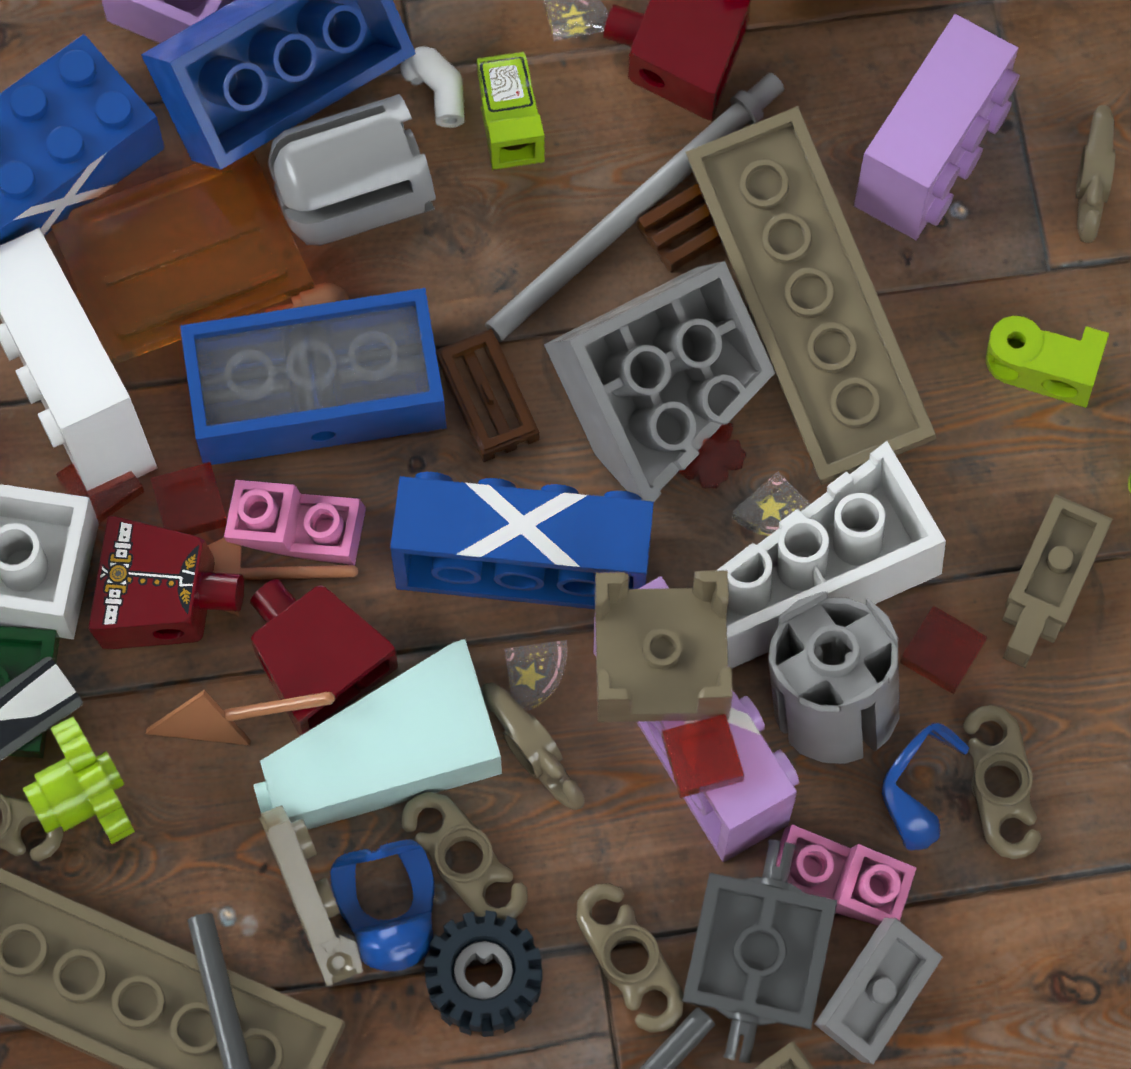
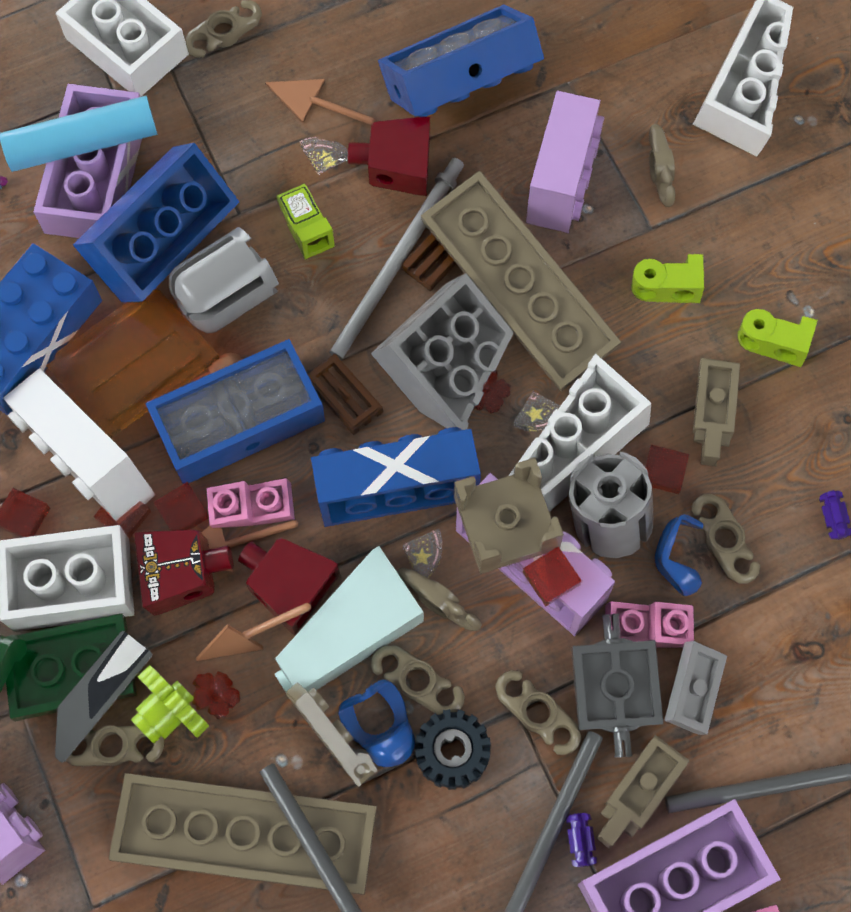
camera: 15 degrees left, 0 degrees up
white arm [400,46,465,128] -> none
none -> clear red plant [192,671,240,720]

